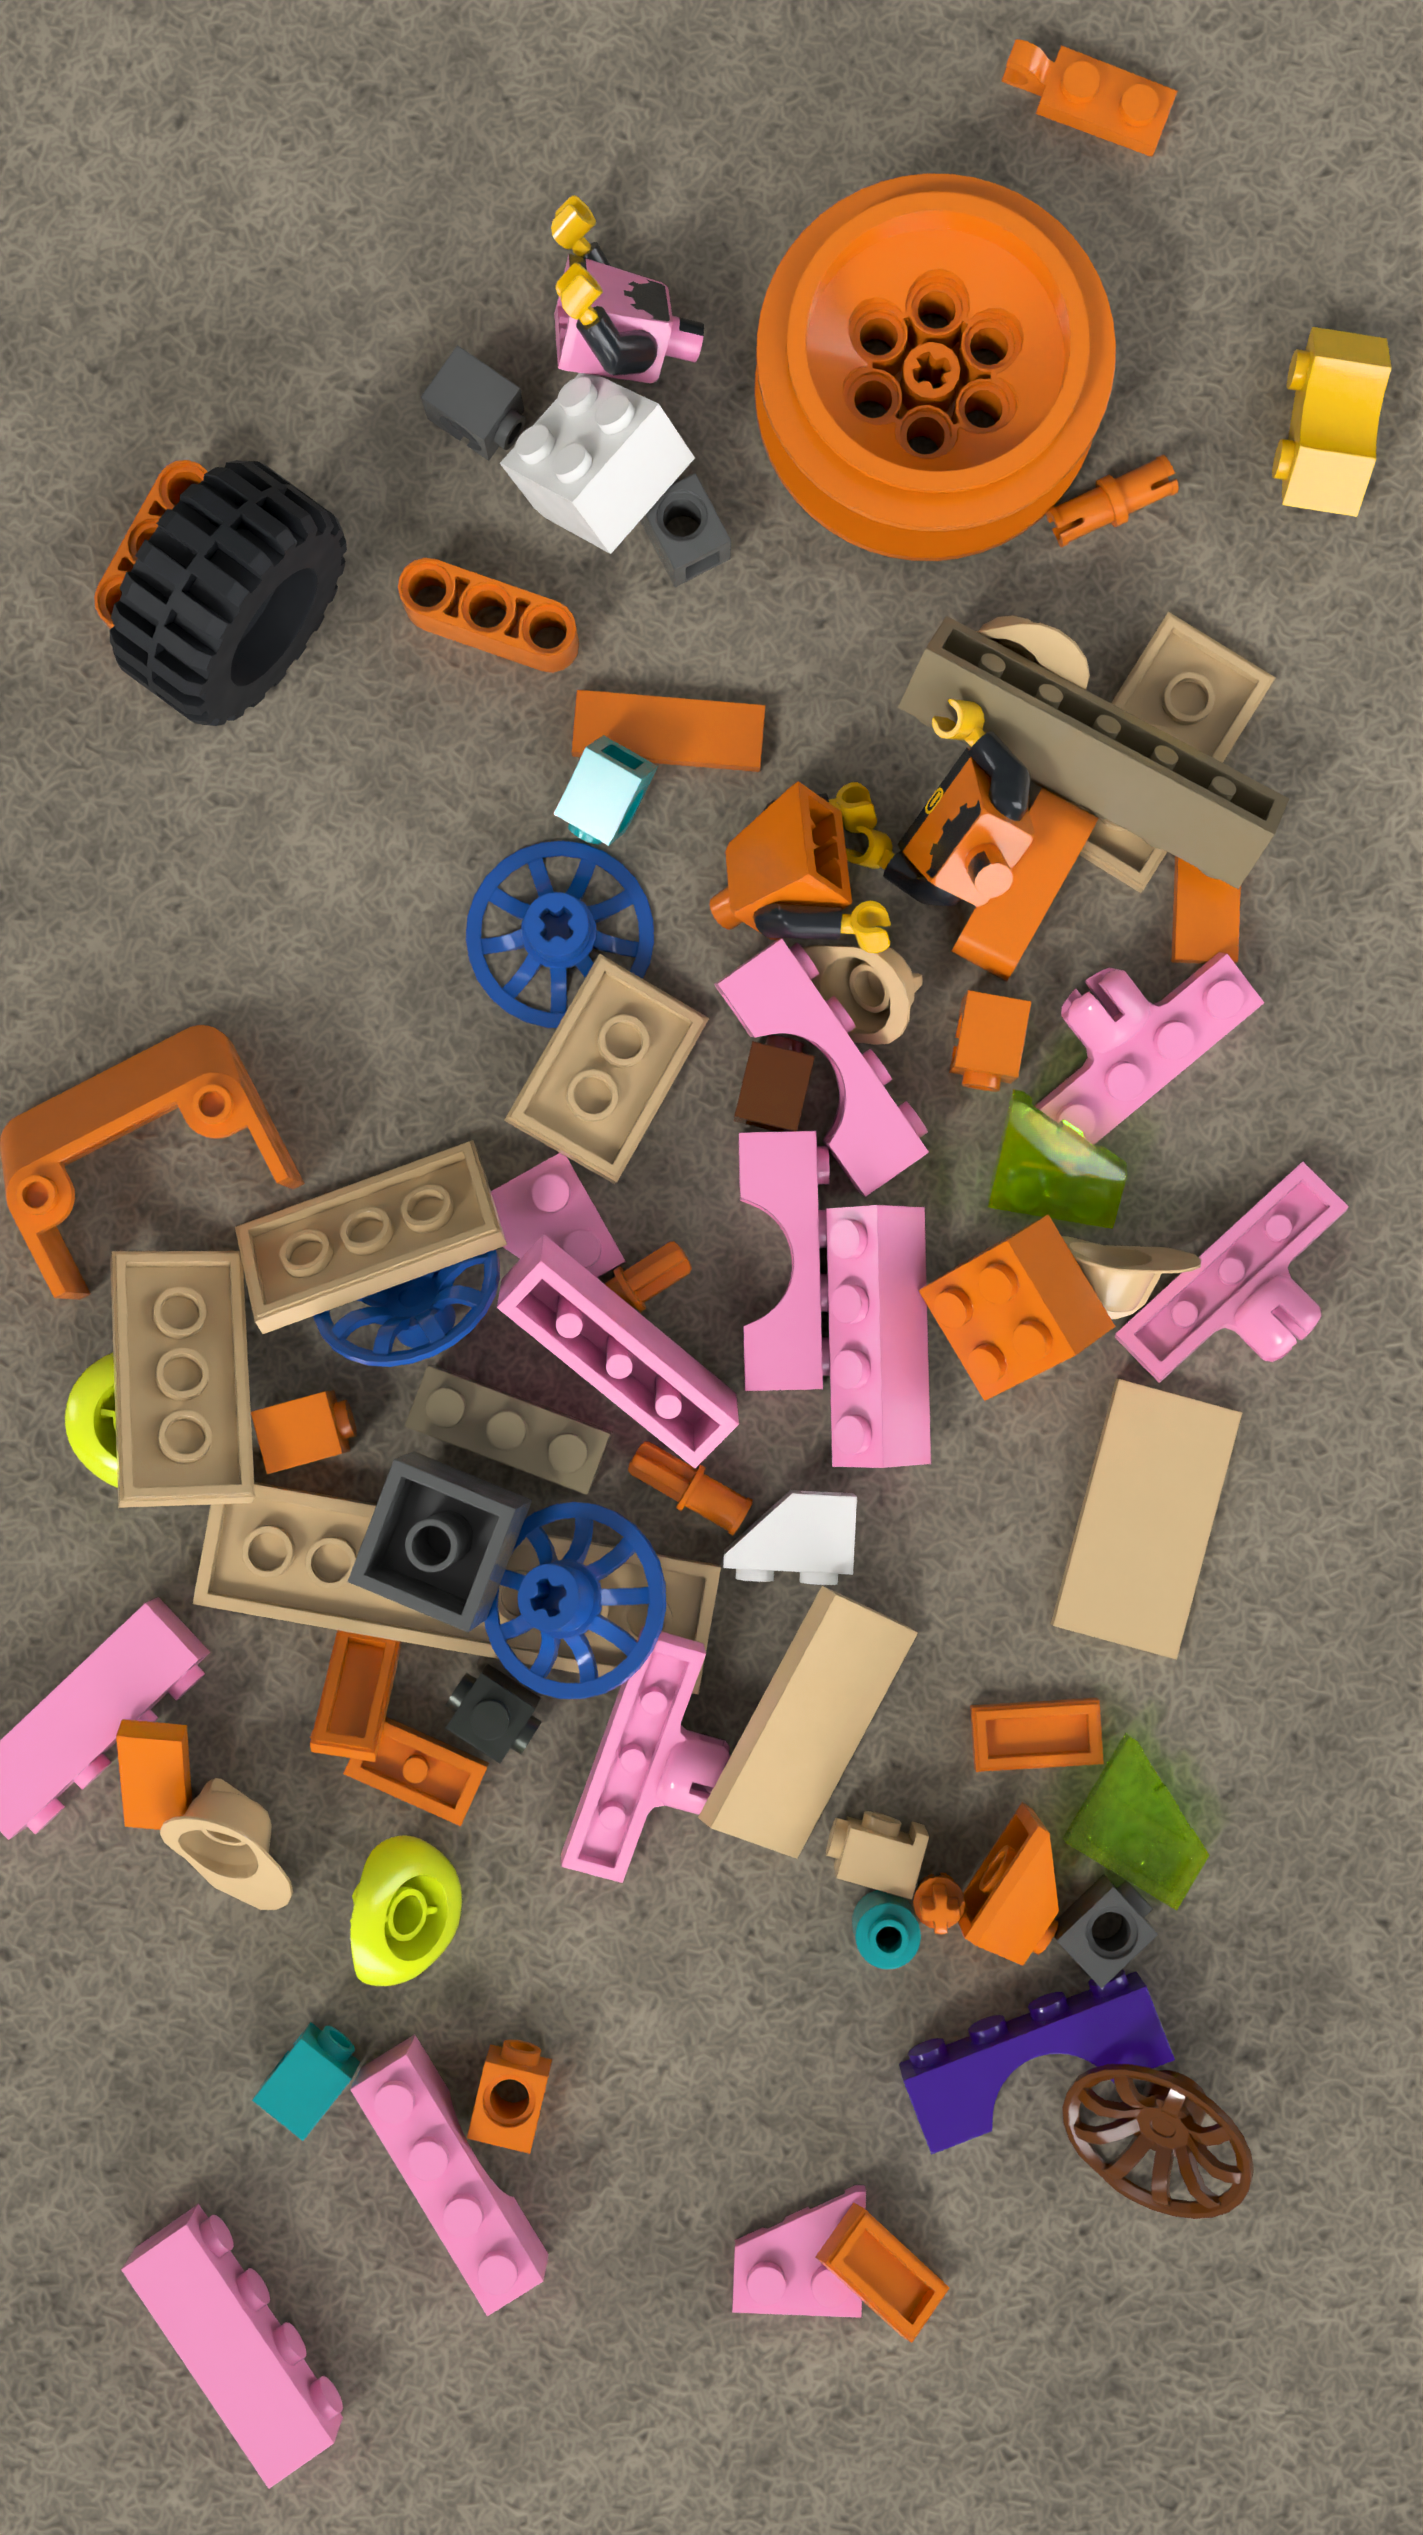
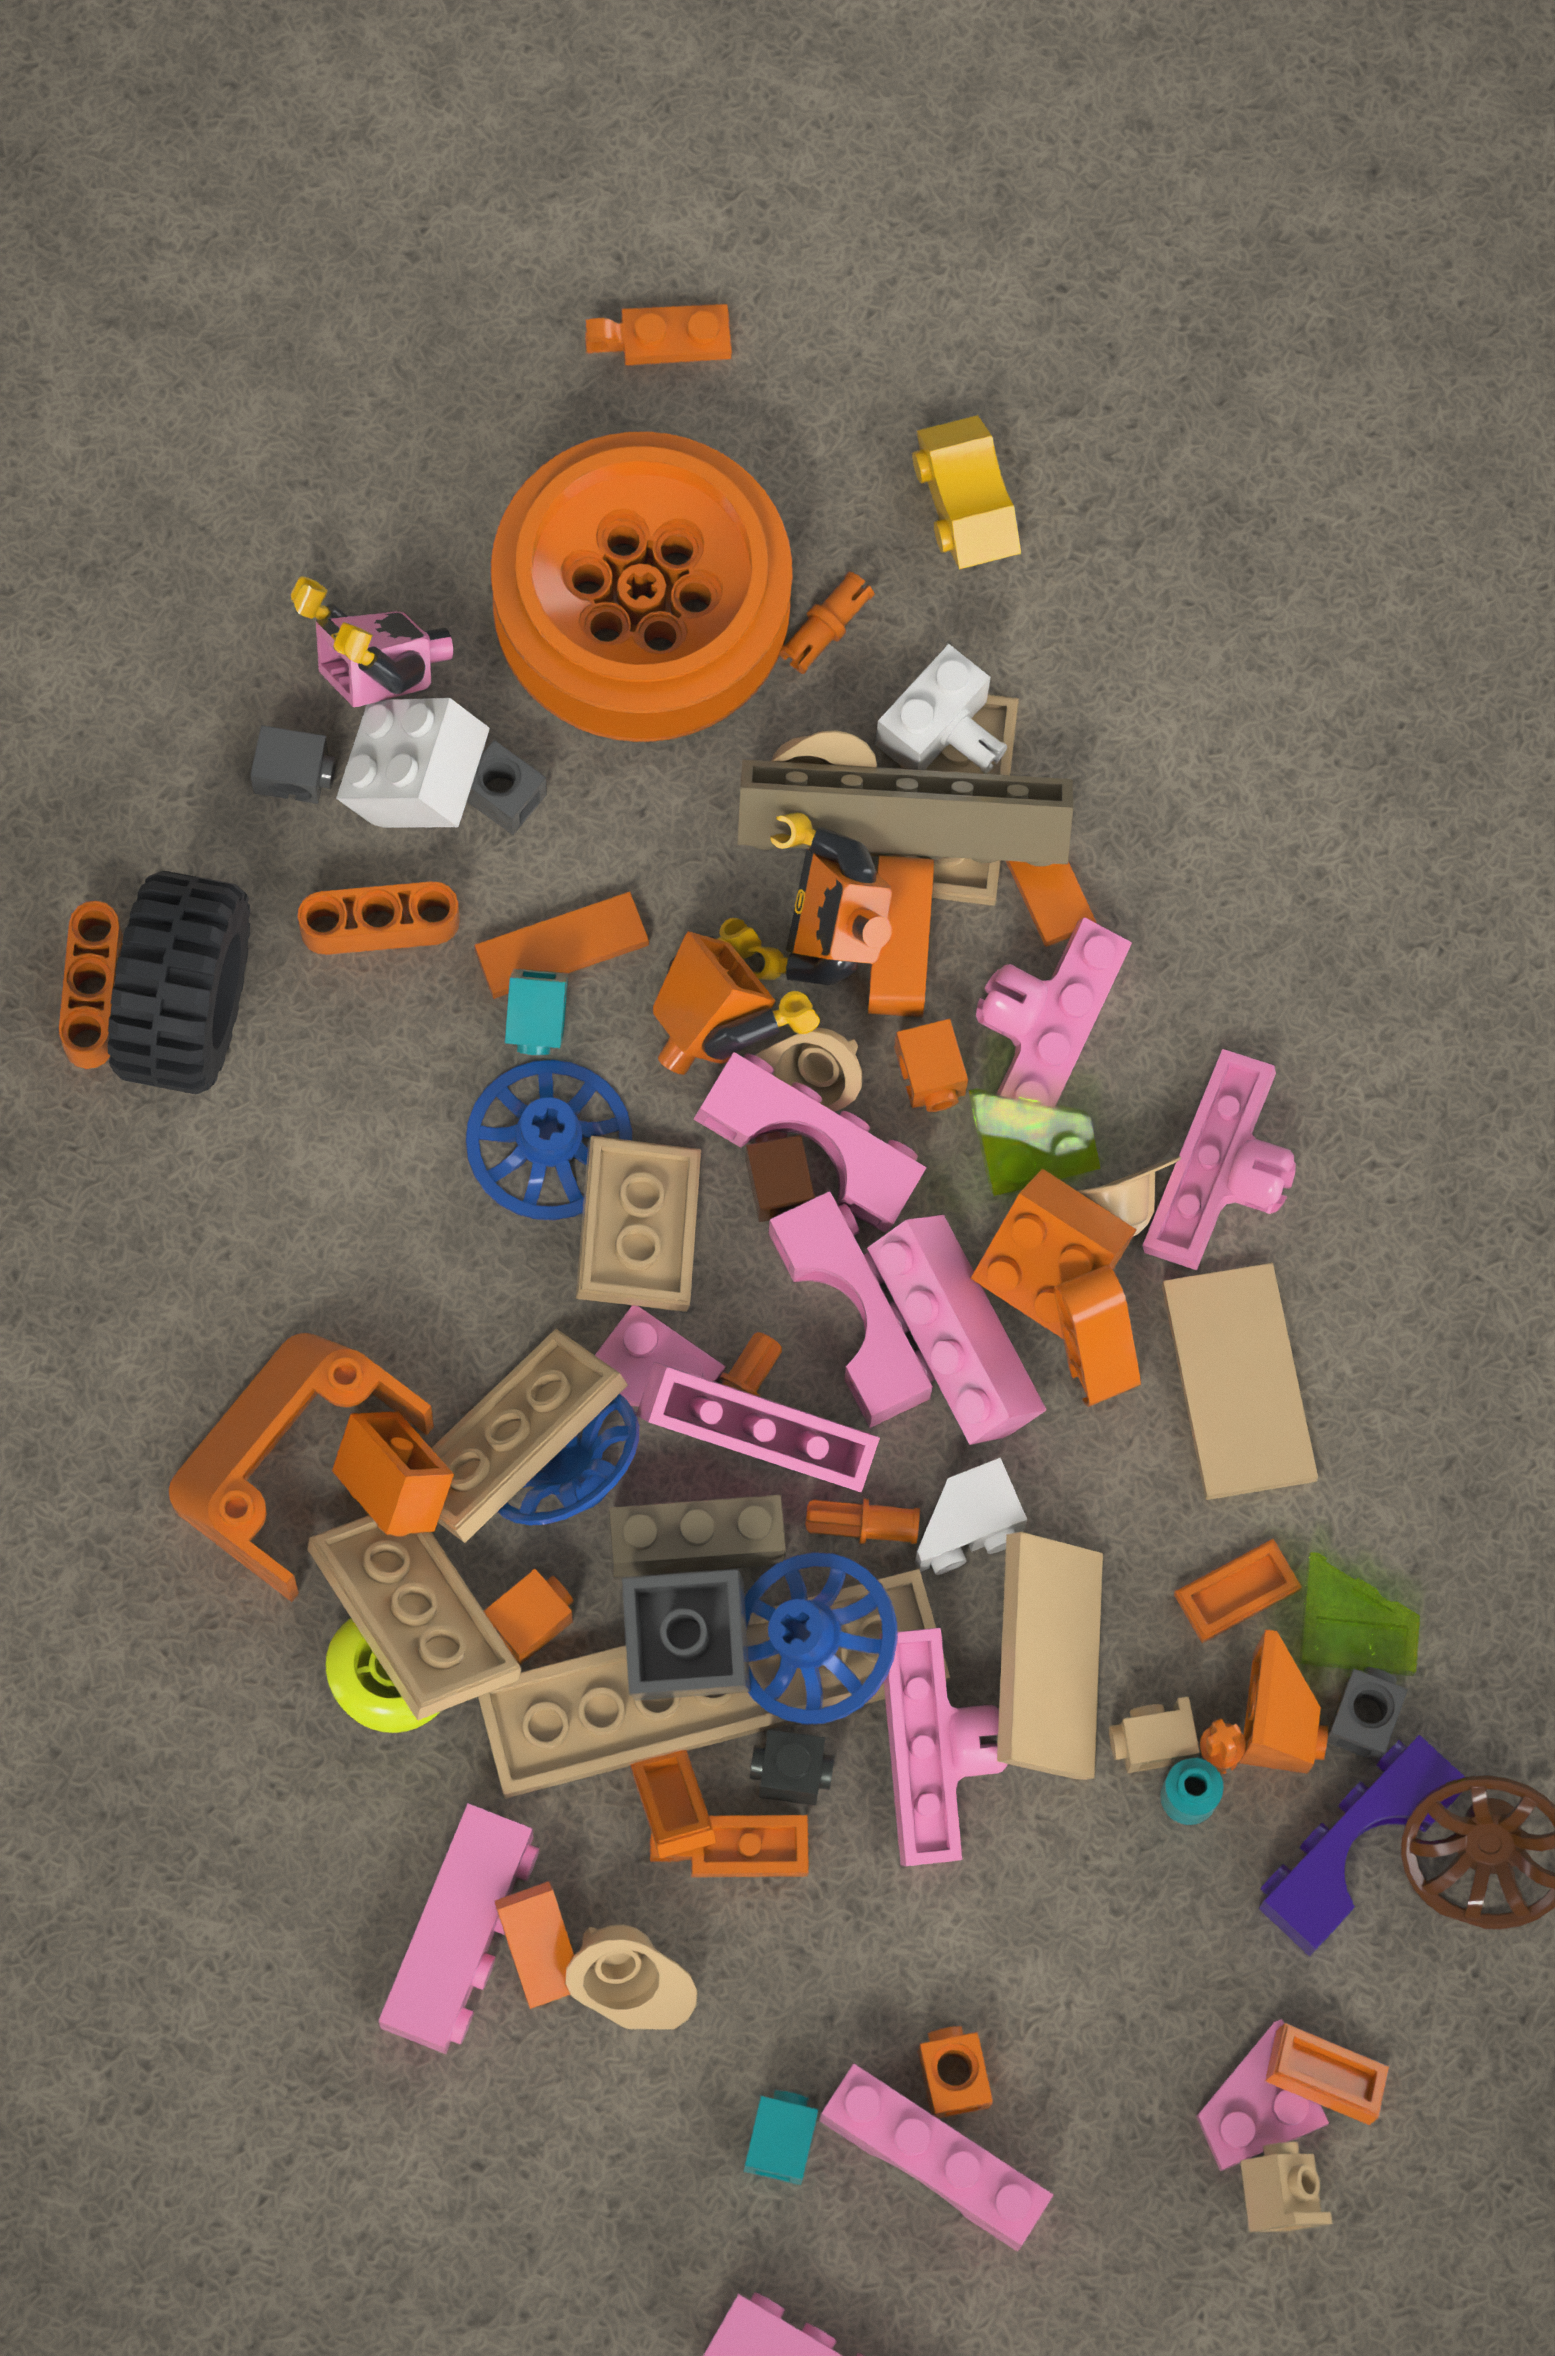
camera: 30 degrees left, 15 degrees down
neon yellow hat [350,1835,462,1986] -> none
none -> orange brick [332,1411,454,1536]
none -> white brick [875,644,1007,774]
none -> orange beam [1054,1265,1141,1407]
none -> tan brick [1240,2142,1332,2232]

